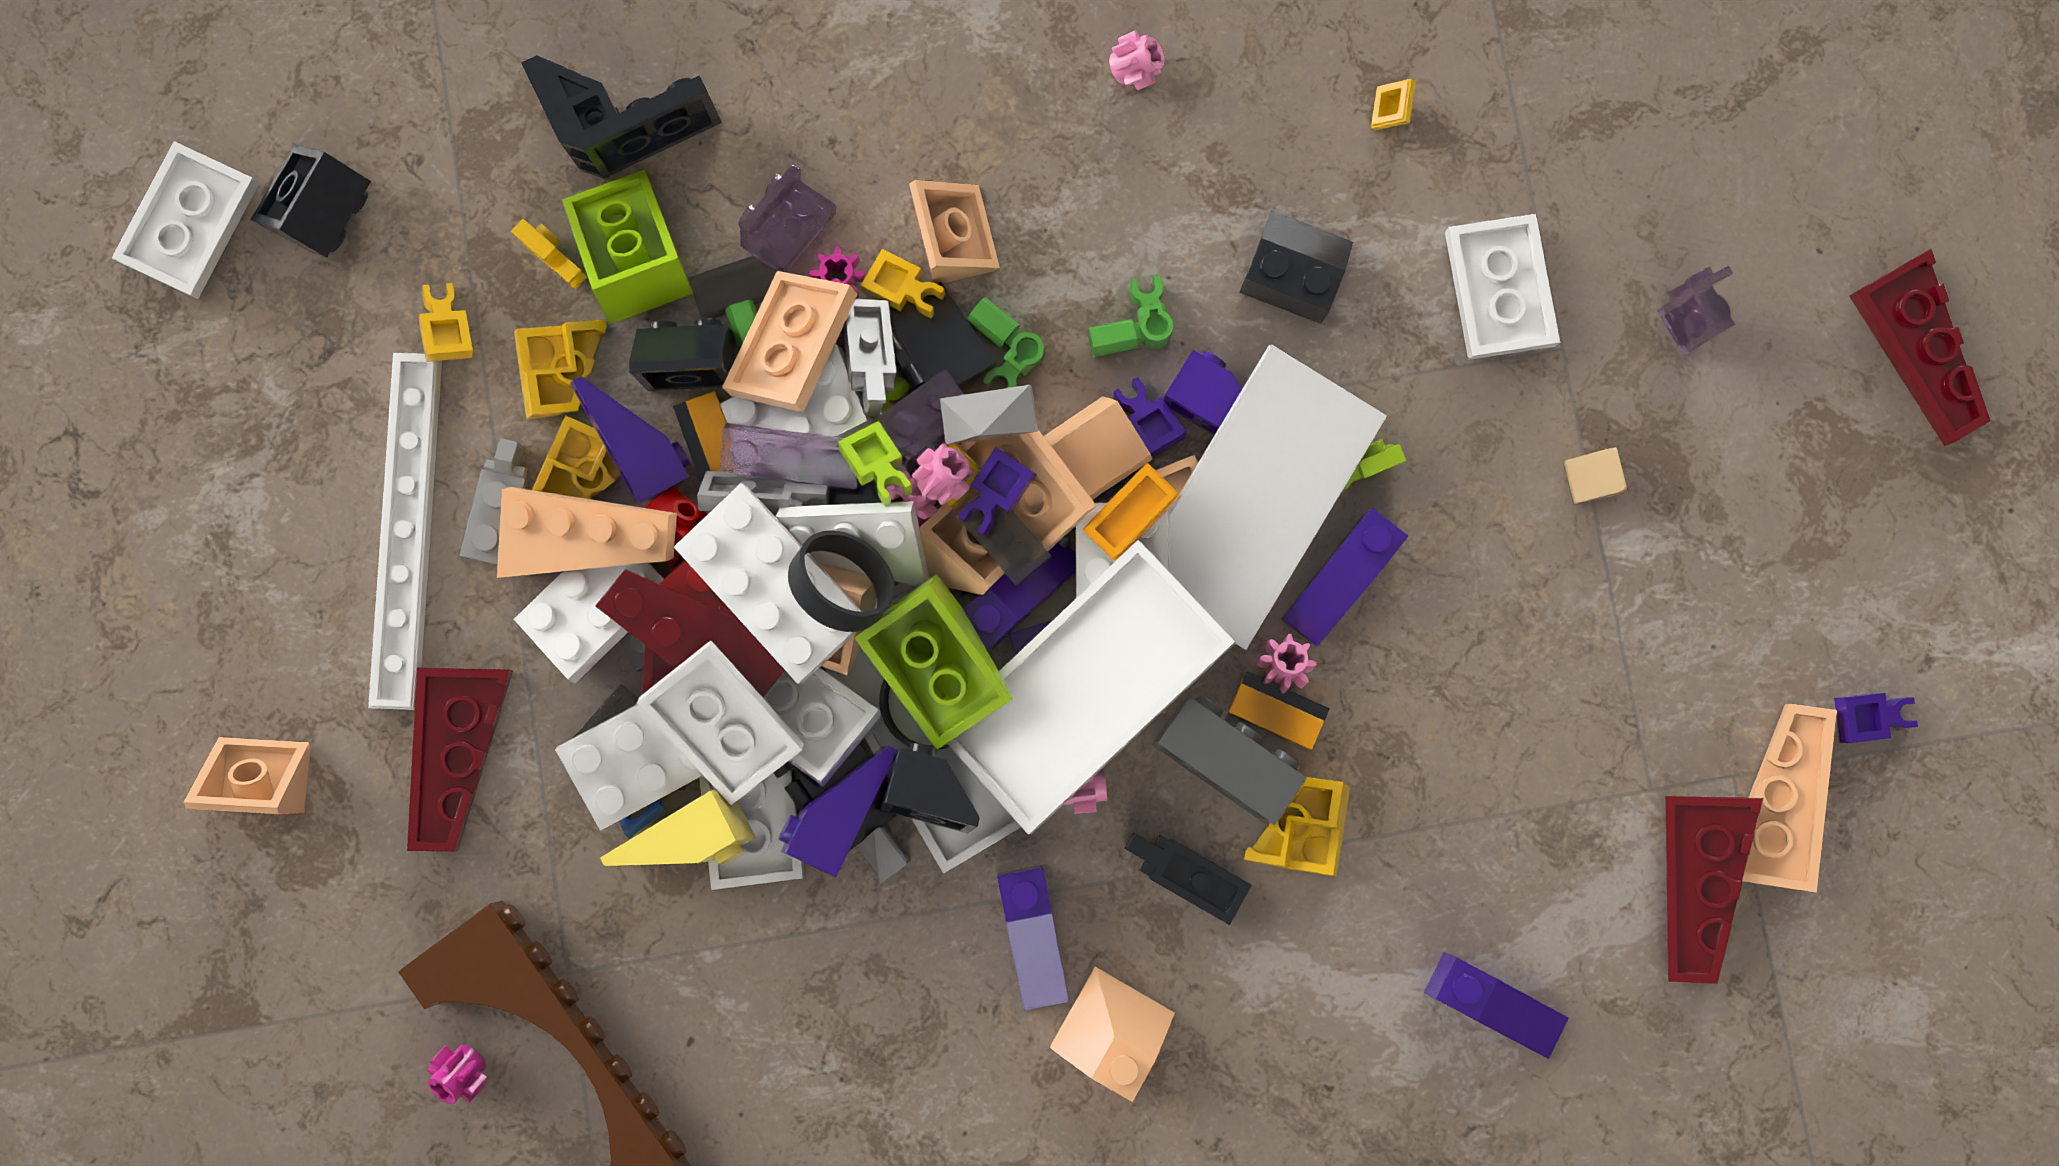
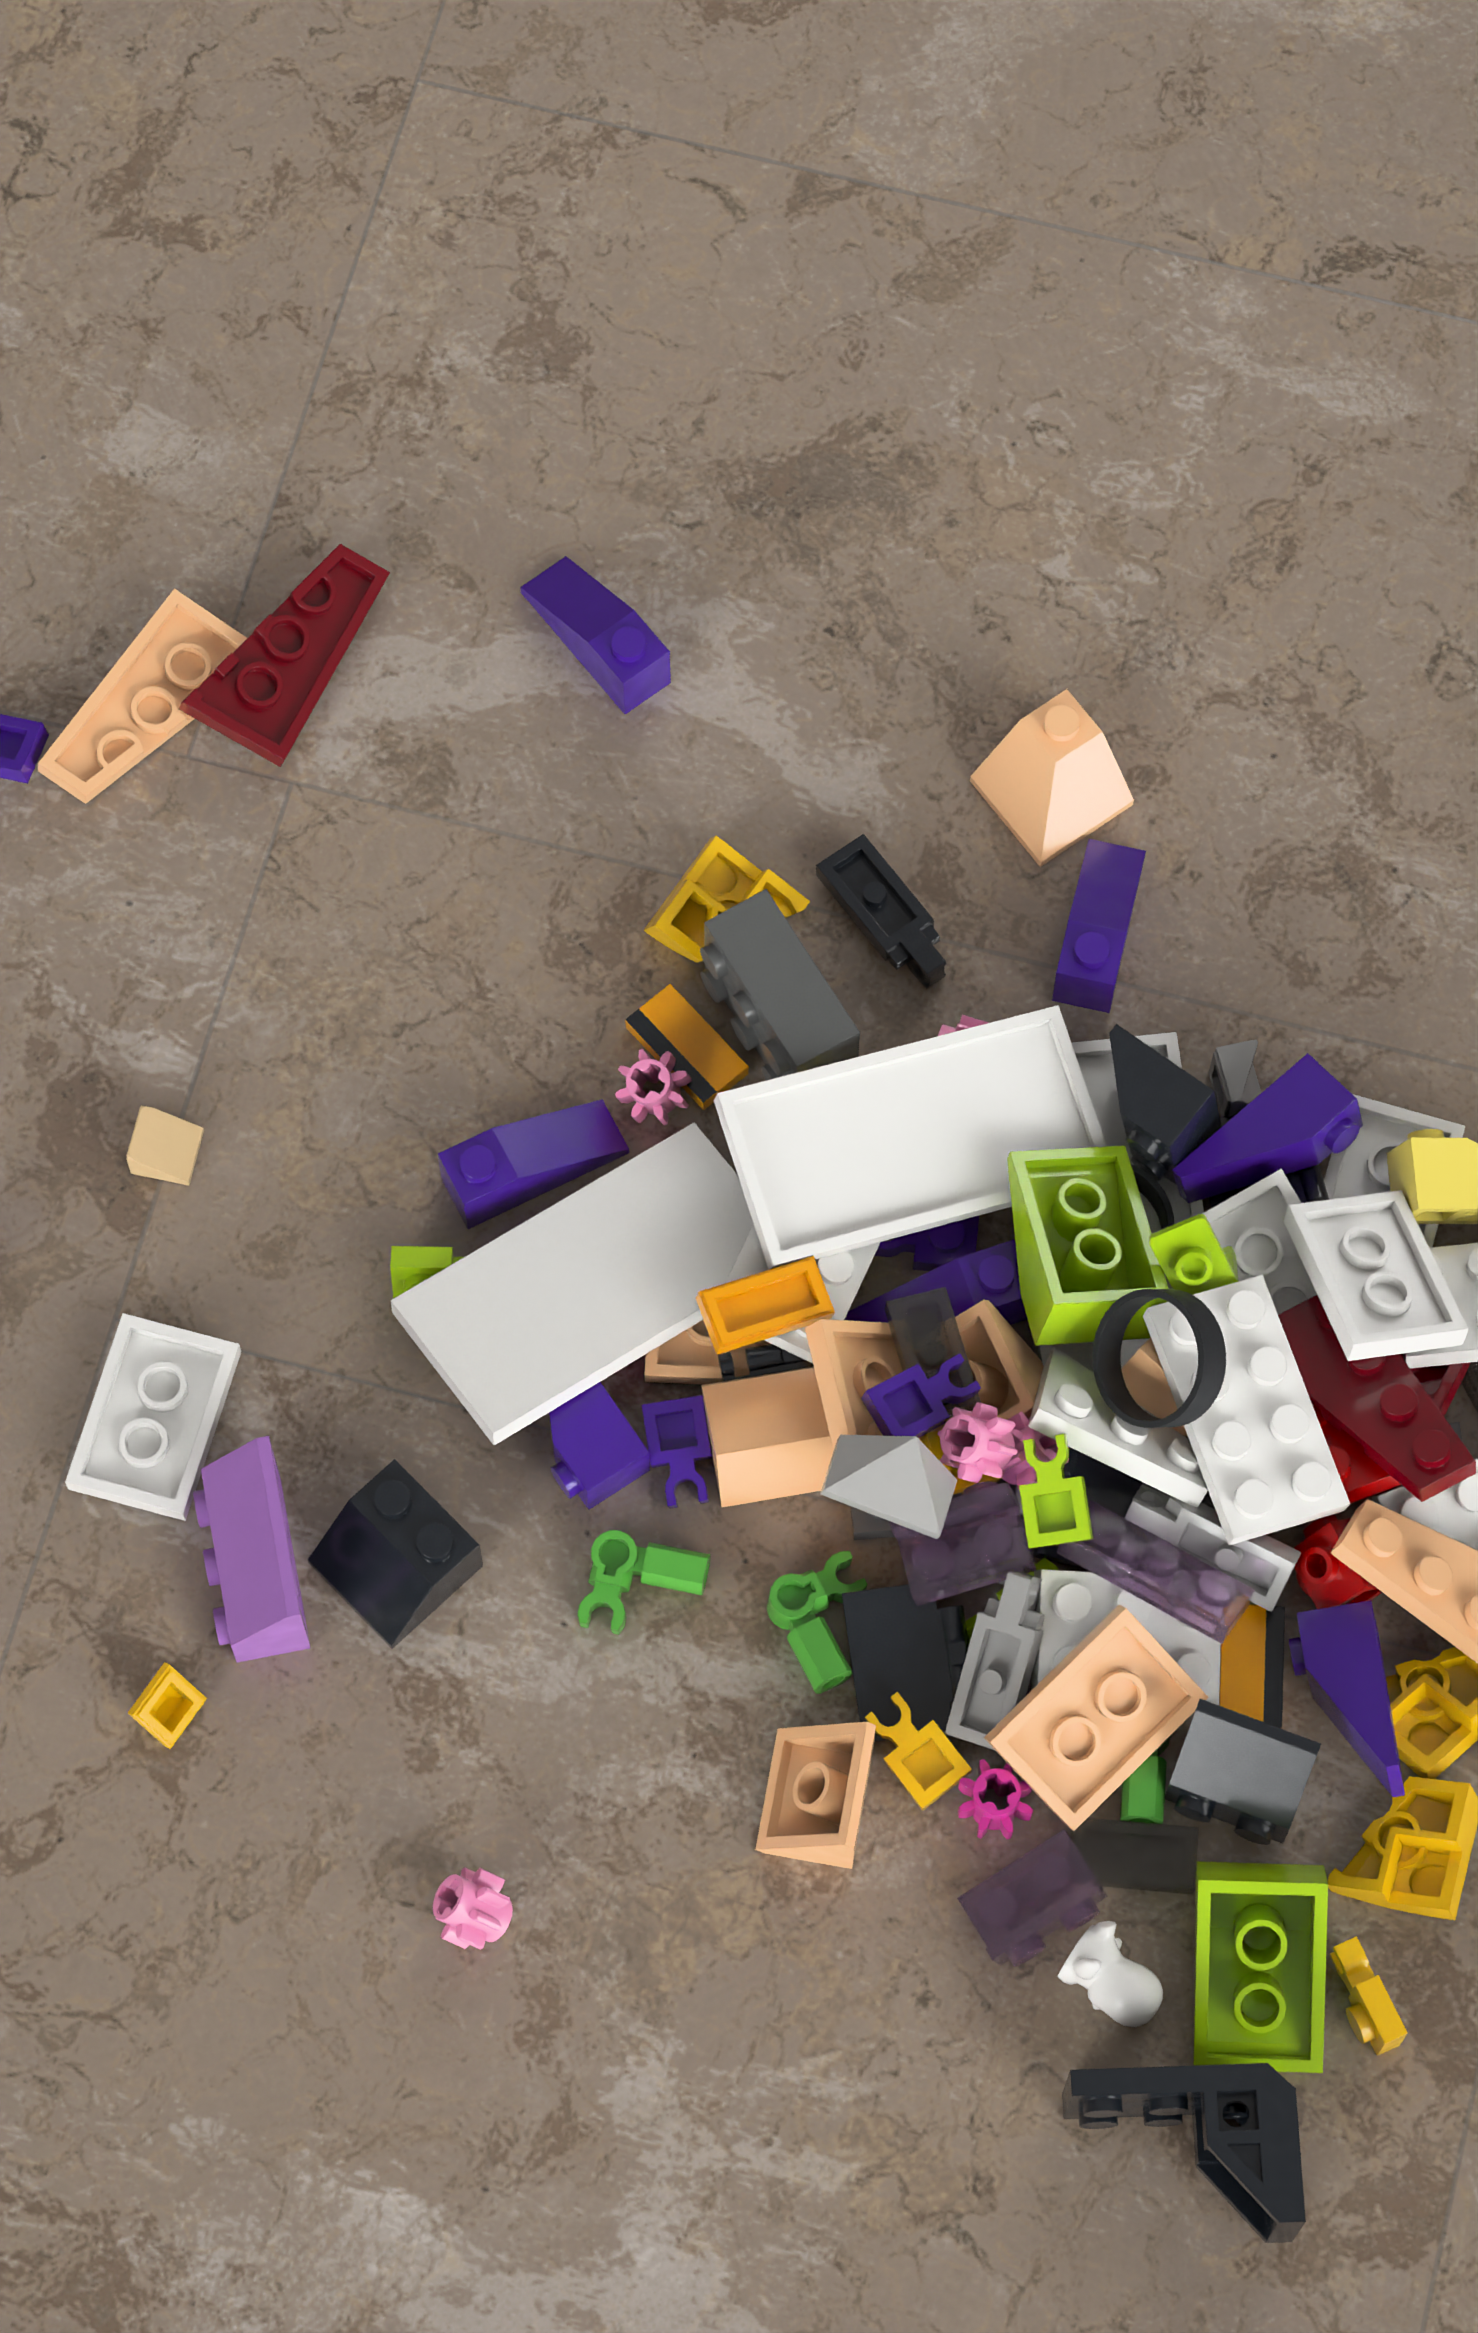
camera: 155 degrees left, 15 degrees down
none -> medium lavender slope [193,1436,310,1662]
none -> white animal [1057,1921,1163,2027]
none -> lime bracket [1149,1214,1239,1295]

